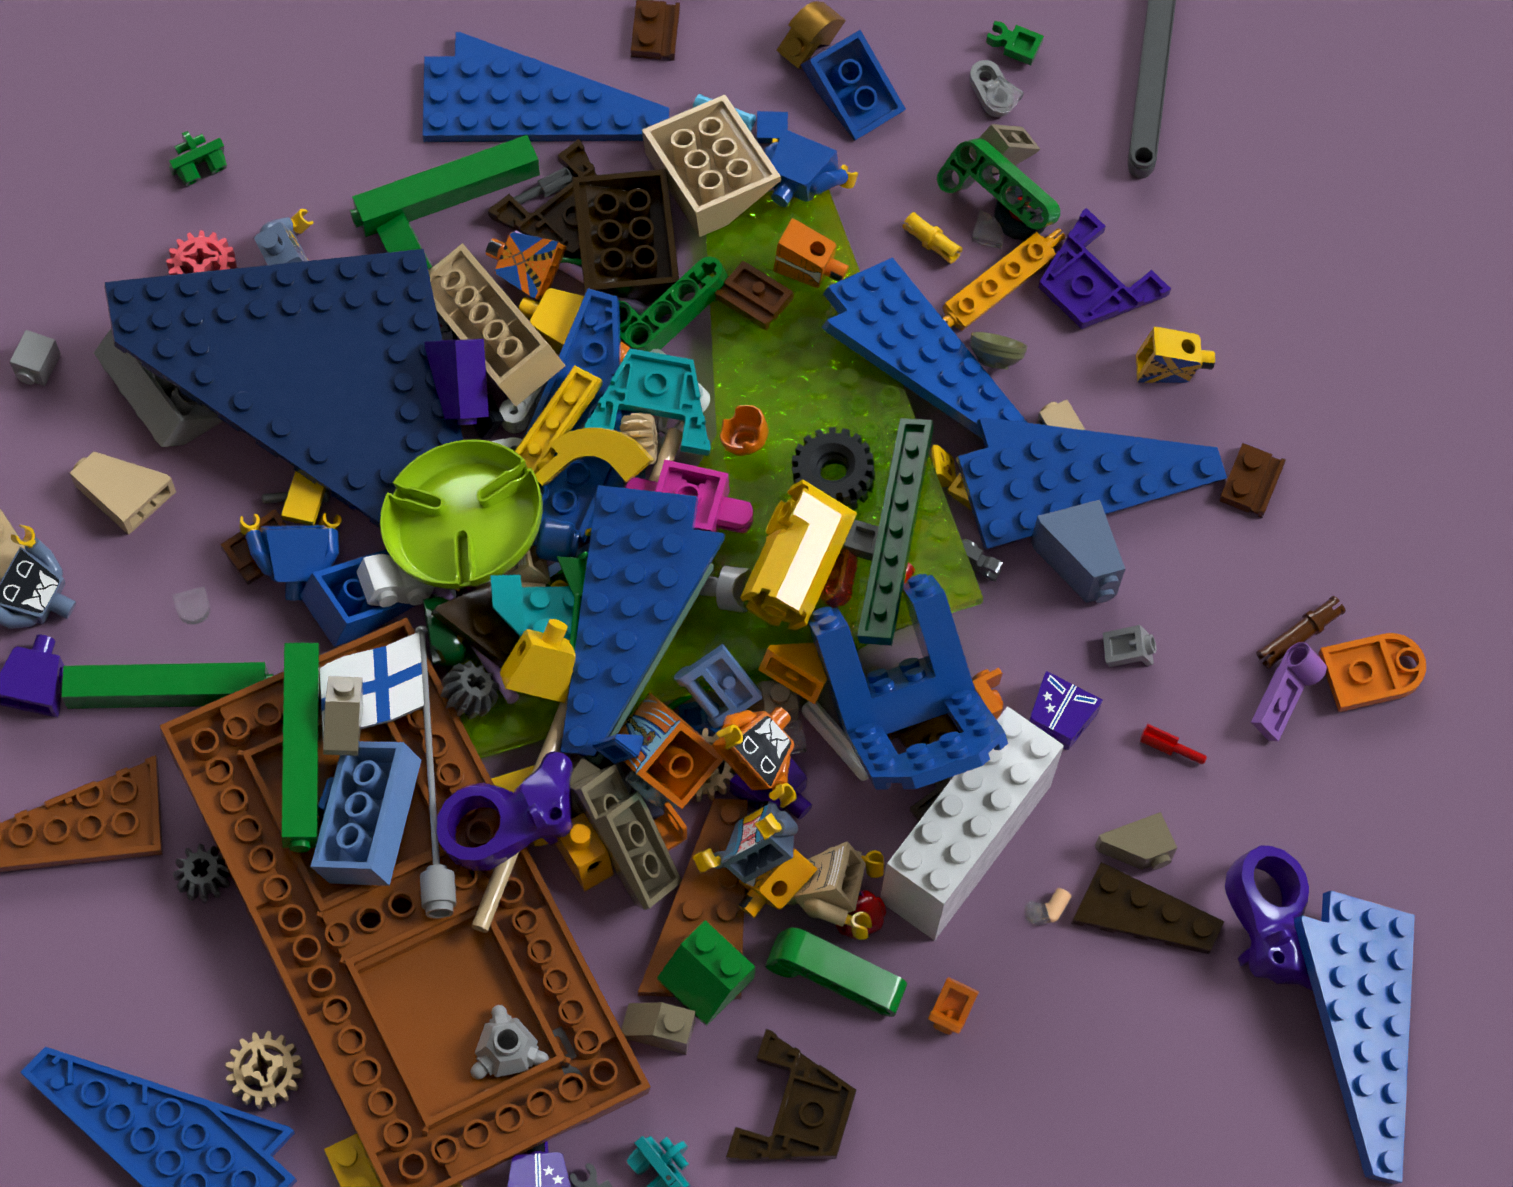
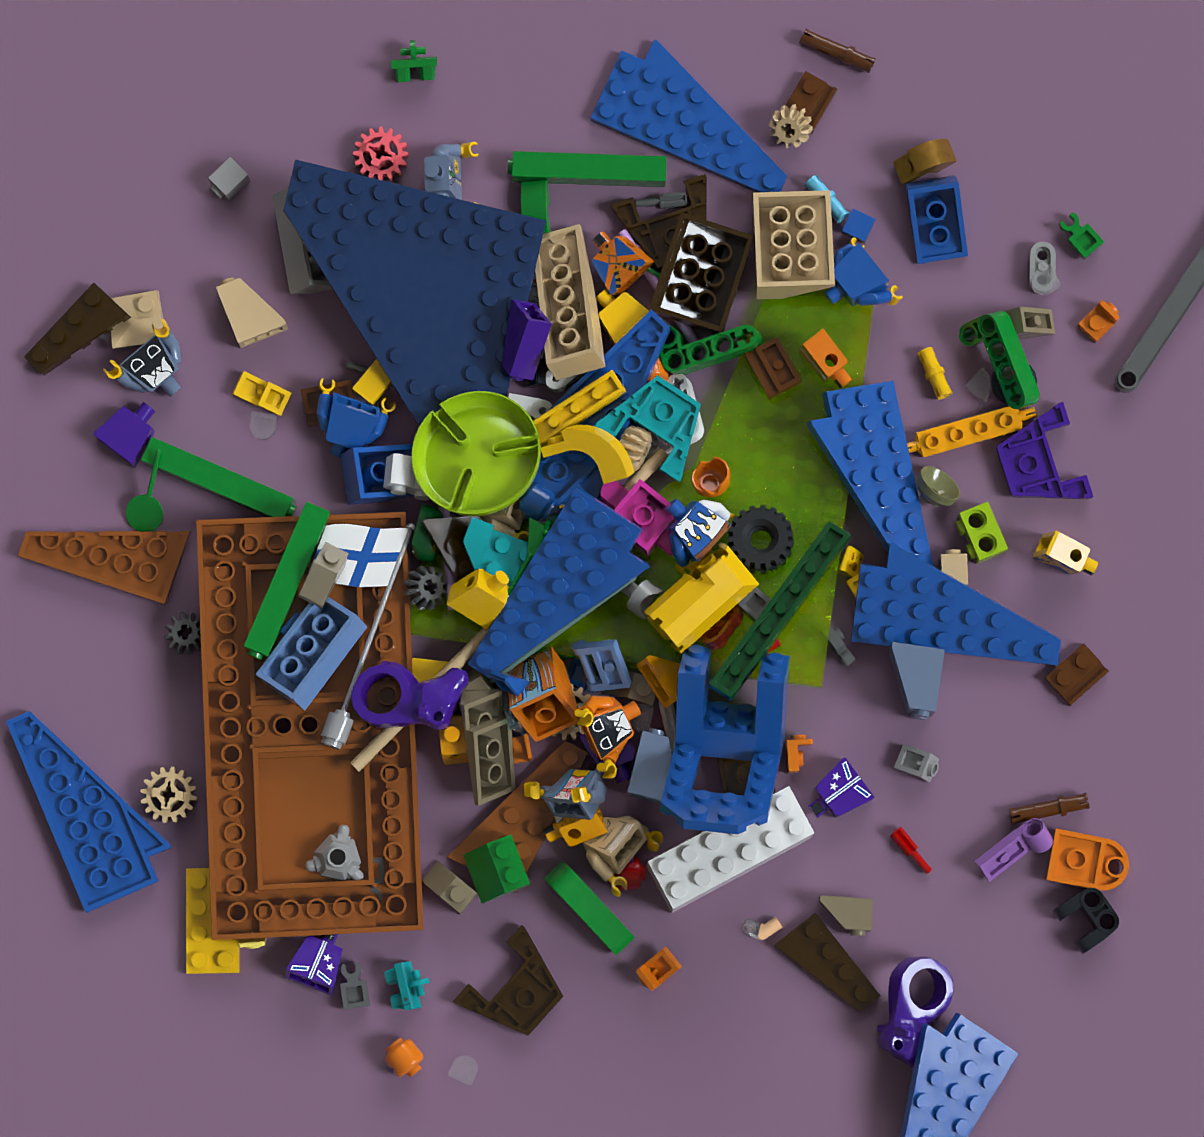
camera: 30 degrees right, 15 degrees up
none -> green piece [126,449,163,532]
none -> yellow slope [232,371,292,416]
none -> sand blue slope [627,728,672,804]
none -> torso [666,498,738,575]
none -> tan gear [769,104,813,149]
none -> lime brick [955,502,1008,564]
none -> black piece [1052,888,1119,954]
none -> orange bracket [1077,300,1120,343]

